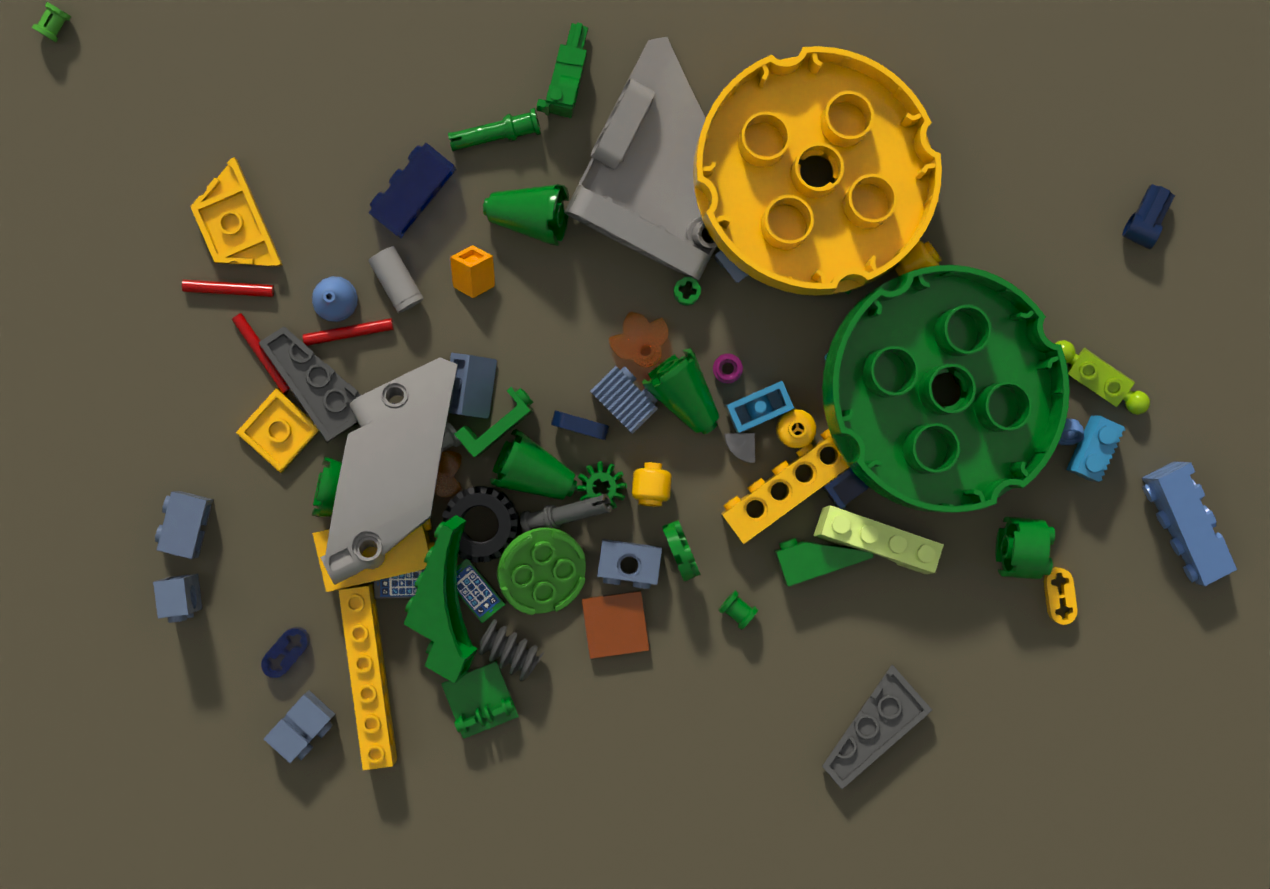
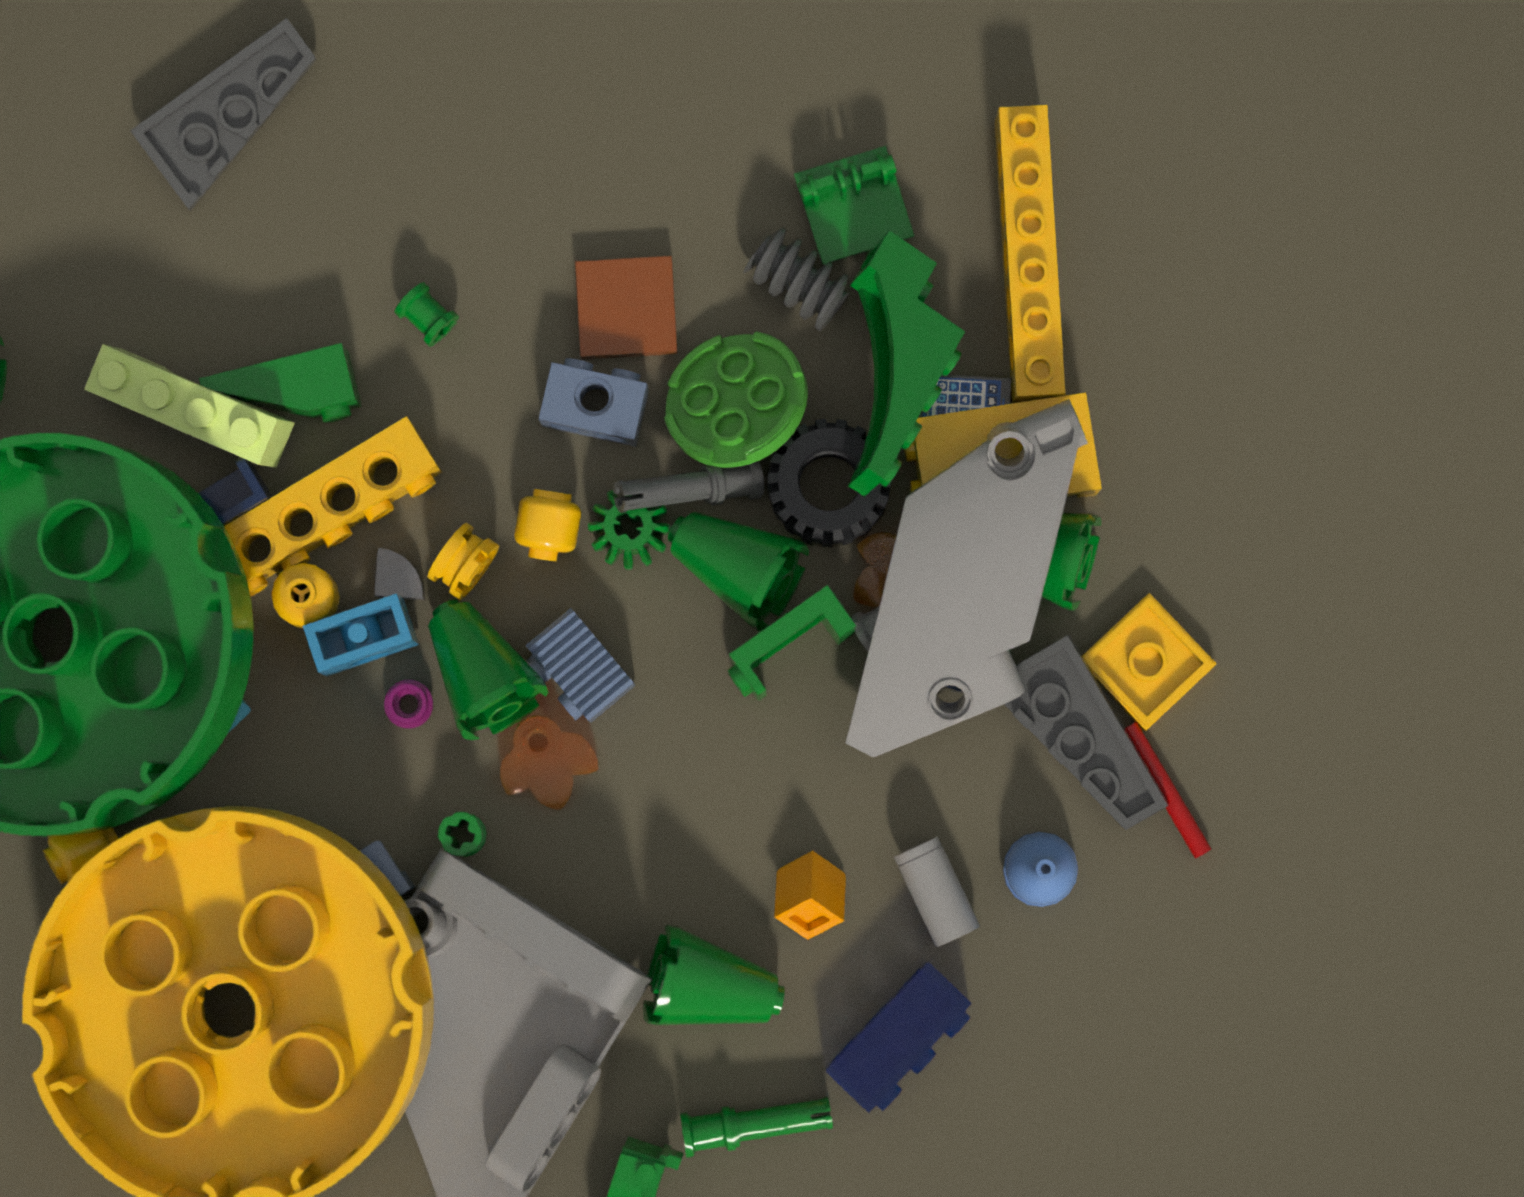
camera: 170 degrees left, 5 degrees down
sand blue brick [153,573,202,623] -> none
sand blue piece [155,491,213,559] -> none
red bar [182,280,274,297] -> none
yellow wing [190,157,283,267] -> none
clear blue beam [261,627,310,678] -> none
sand blue piece [264,690,335,763] -> none
red bar [303,318,394,346] -> none
sand blue panel [449,353,497,419] -> none
tile [456,559,506,623] -> none
dark blue beam [551,410,610,440] -> none
green plate [662,520,701,582] -> none
none -> yellow wheel [427,522,499,601]

